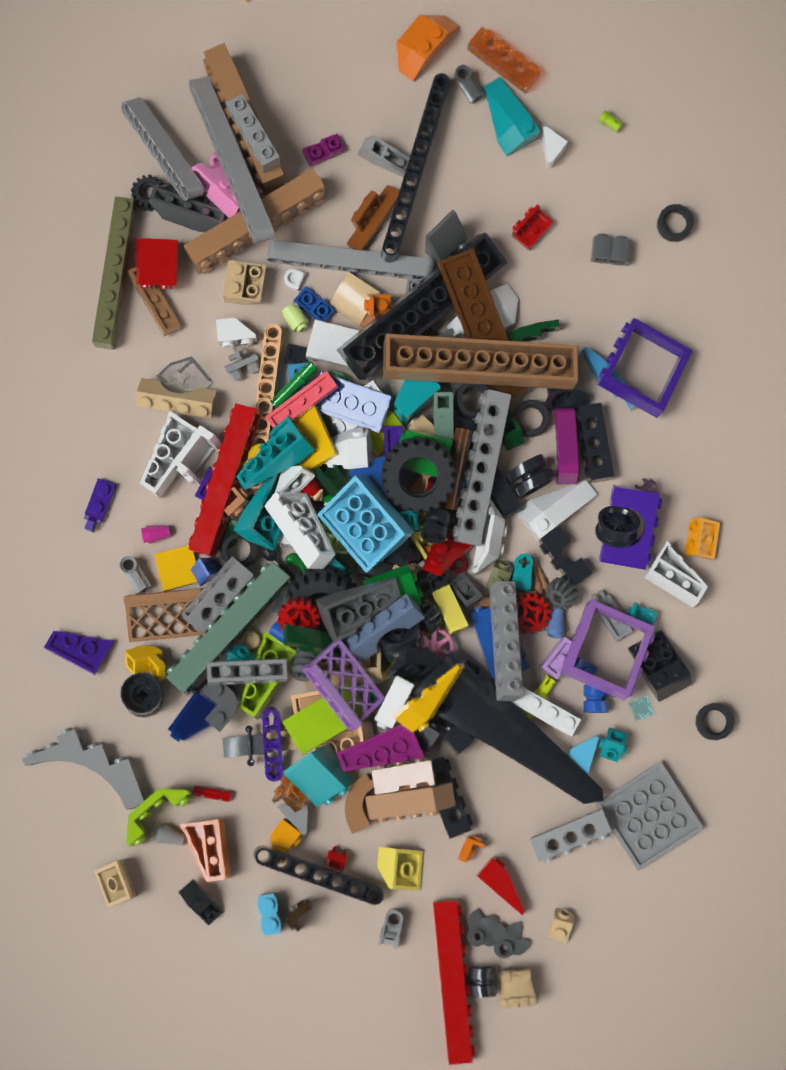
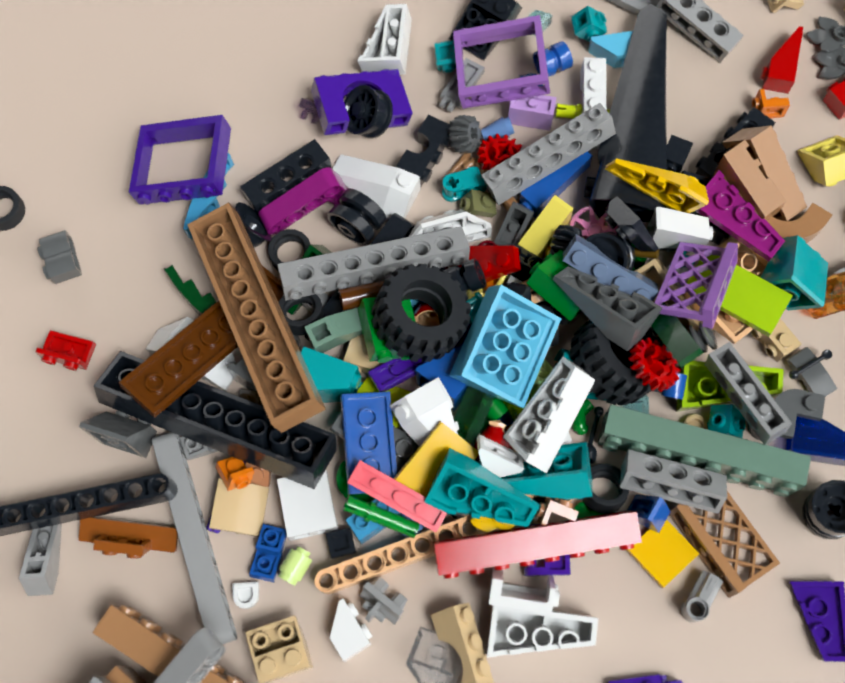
camera: 110 degrees left, 10 degrees down
yellow brick [125,645,167,682] -> none
dark pink cone [141,525,170,544] -> none
dark purple beam [262,707,283,782] -> none
magenta slope [302,133,345,167] -> none
light orange bracket [685,517,720,560] -> none

